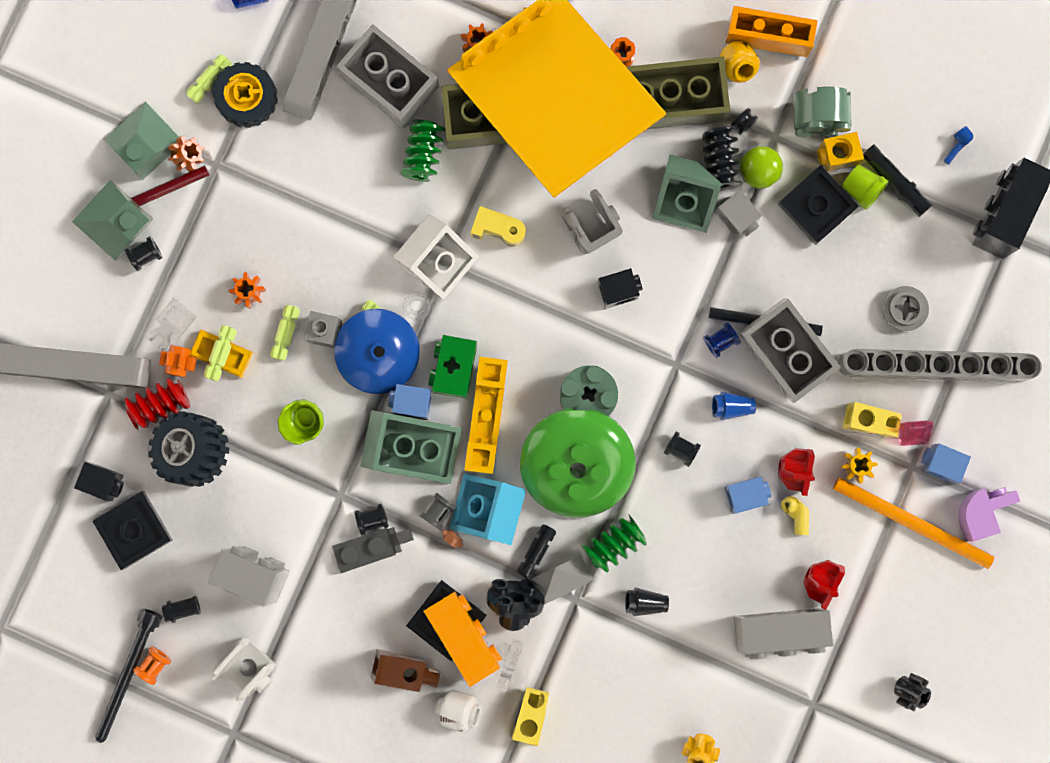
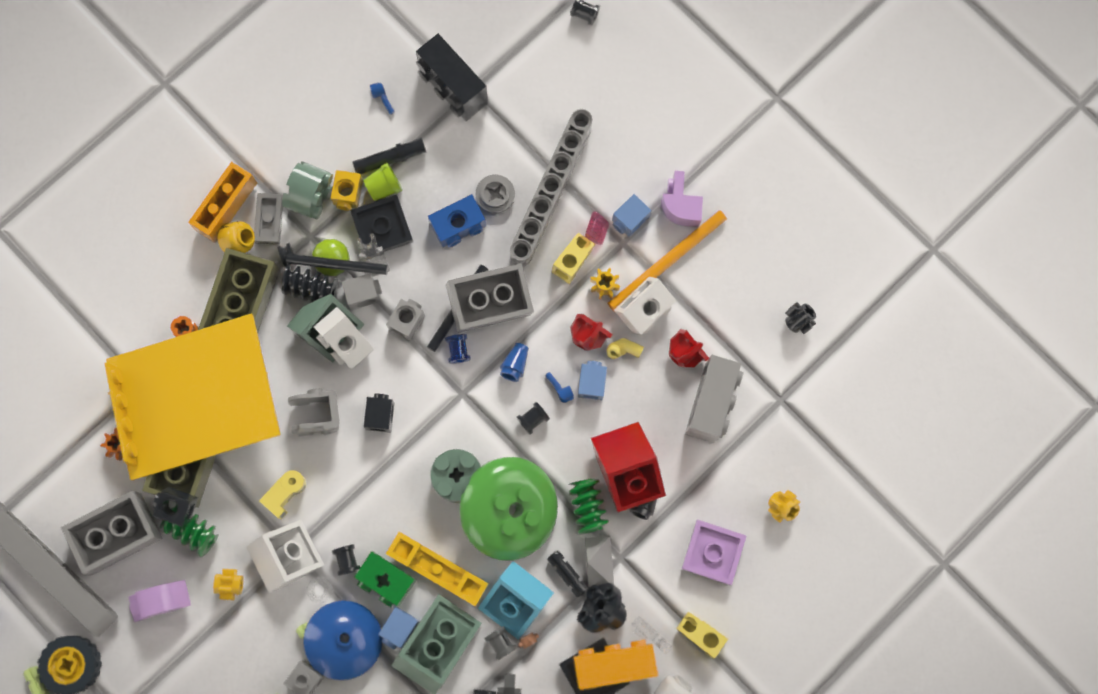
camera: 75 degrees left, 5 degrees down
none -> lavender brick [128,580,191,622]
none -> black brick [152,487,199,527]
none -> yellow gear [213,568,244,600]
none -> light grey plate [254,193,283,244]
none -> black bar [287,254,388,275]
none -> white brick [314,307,374,369]
none -> black bush [332,544,360,576]
none -> clear plate [357,233,390,277]
none -> light grey brick [386,299,425,341]
none -> blue brick [428,194,486,248]
none -> blue hand [545,372,574,403]
none -> red slope [591,422,666,512]
none -> white brick [614,277,676,335]
none -> lavender plate [681,519,746,585]

